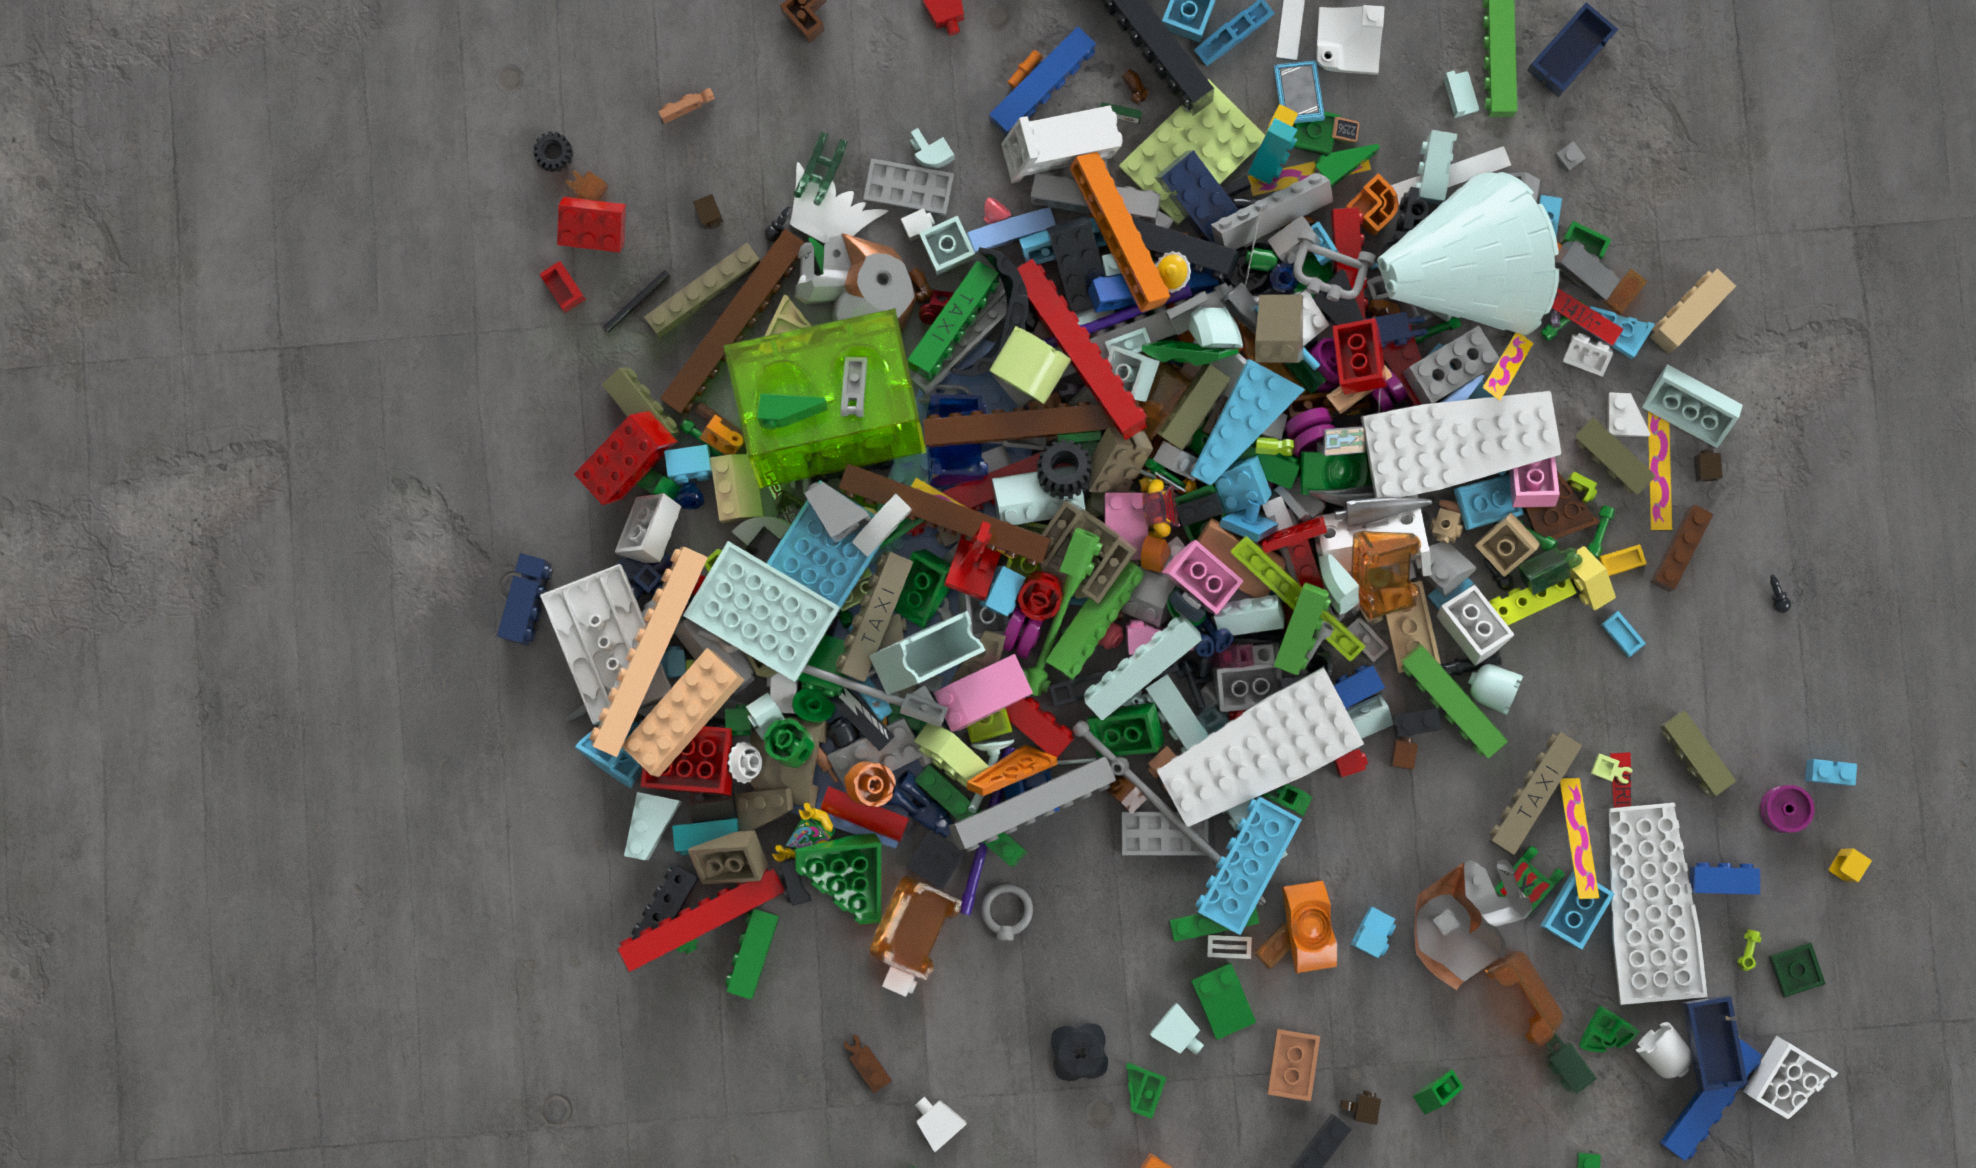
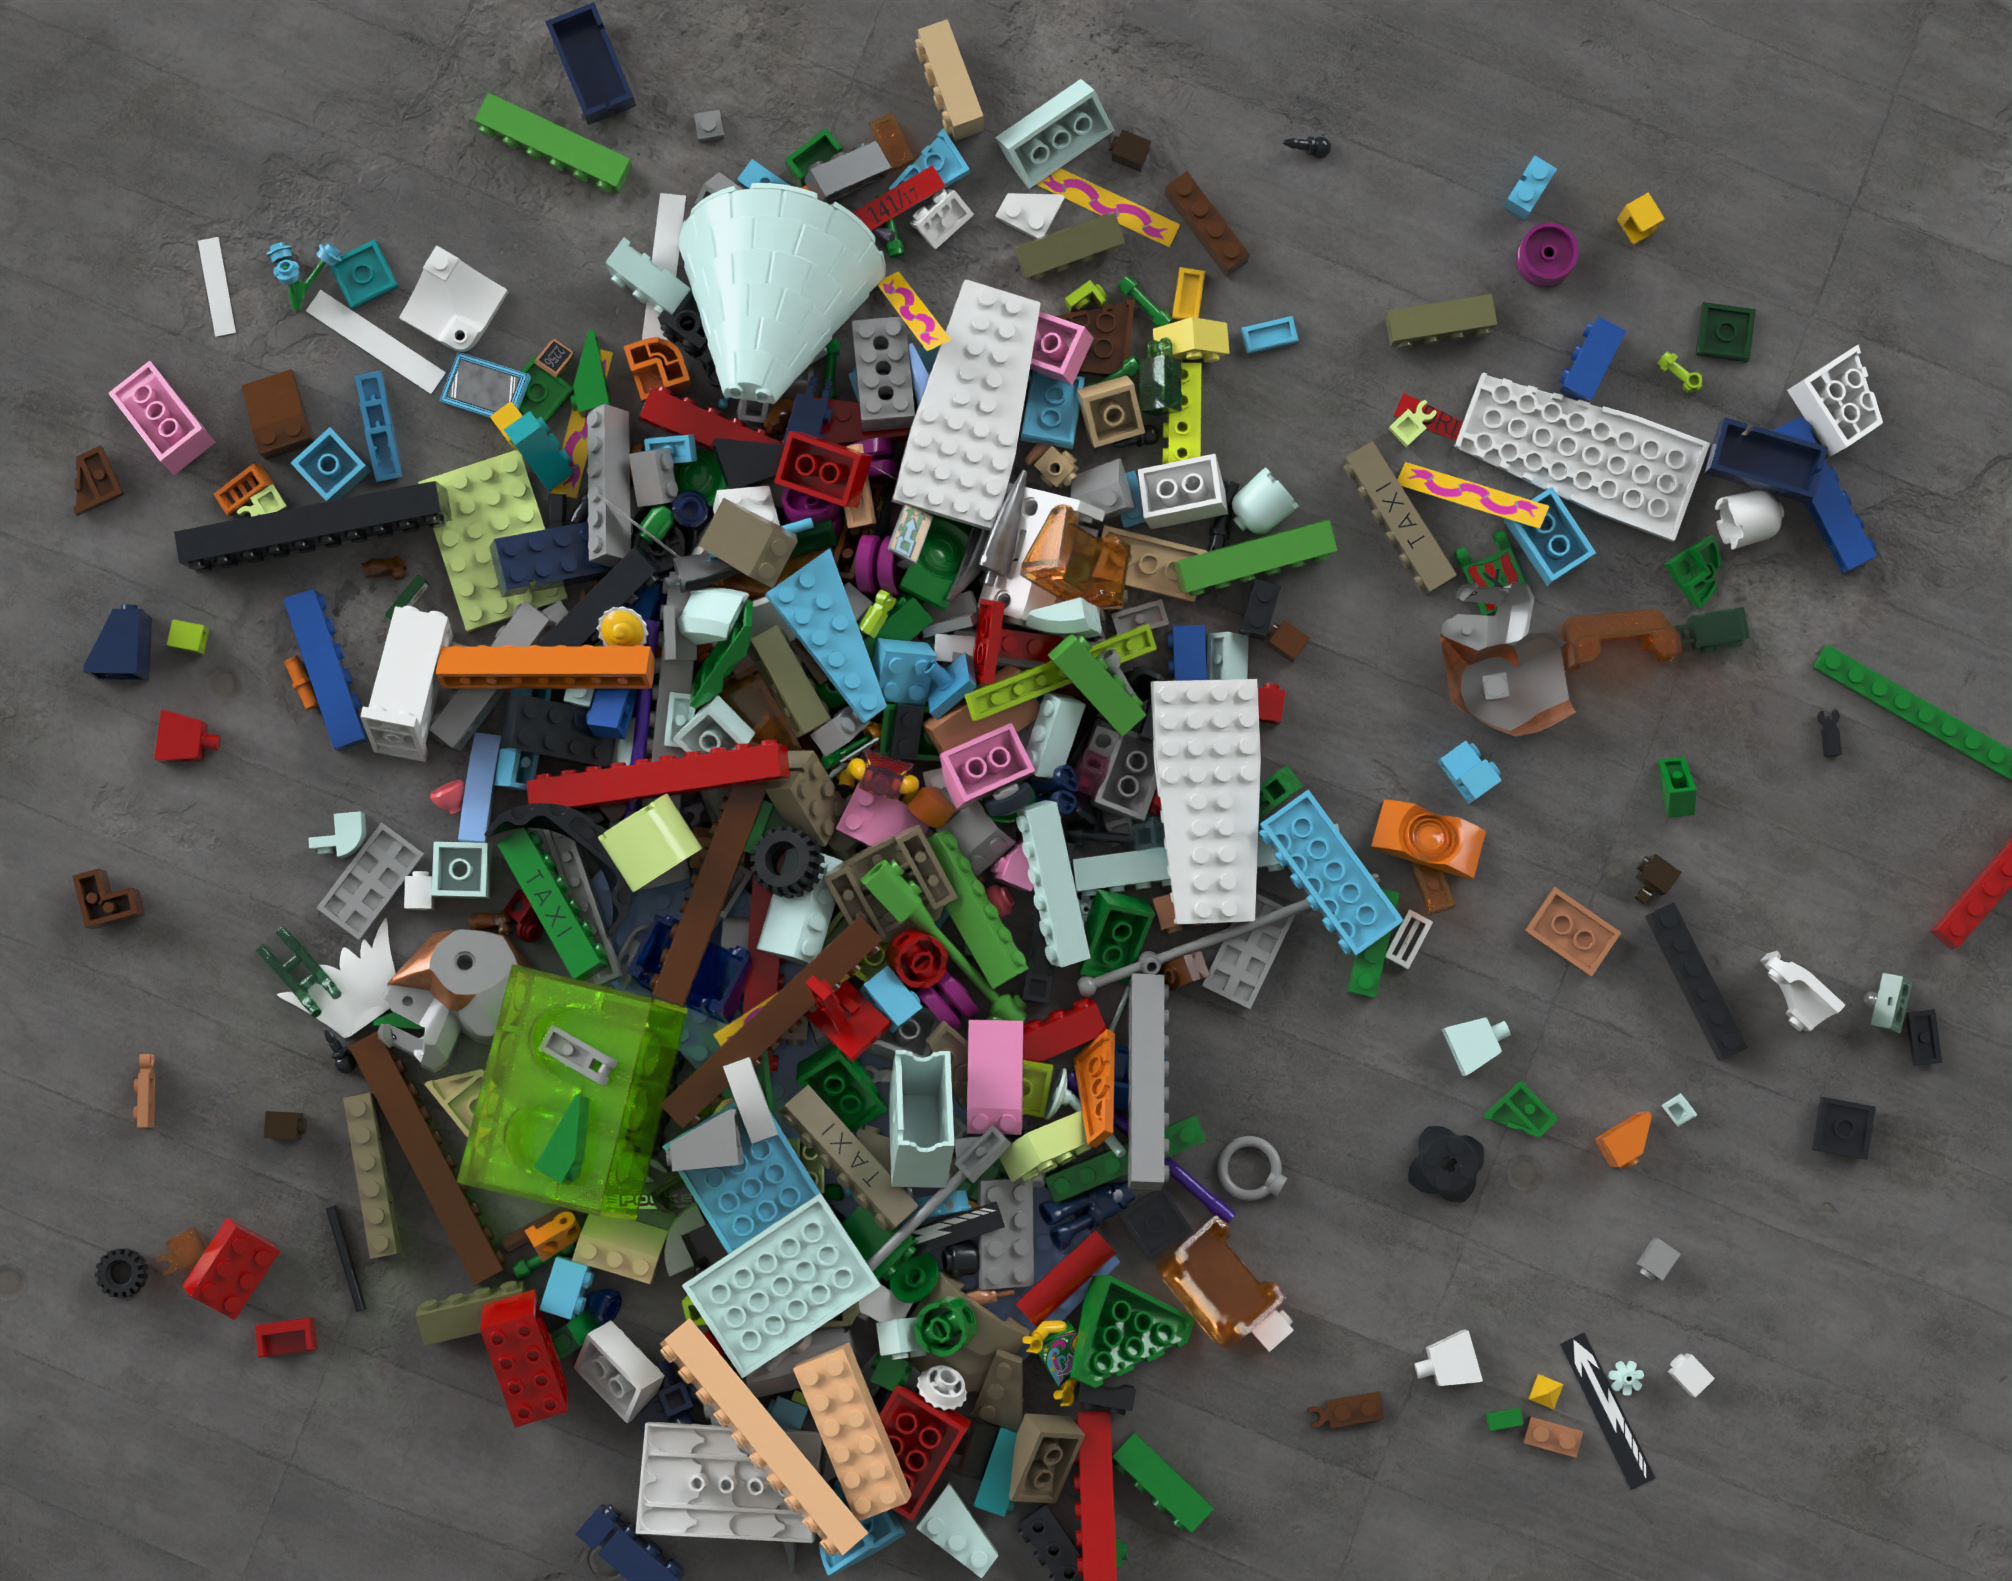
camera: 70 degrees left, 0 degrees up
orange brick [844,761,895,807] -> none
green slope [1190,962,1256,1040] -> none
light grey bar [1293,230,1376,302] -> none
light aqua panel [1443,71,1479,118] -> none

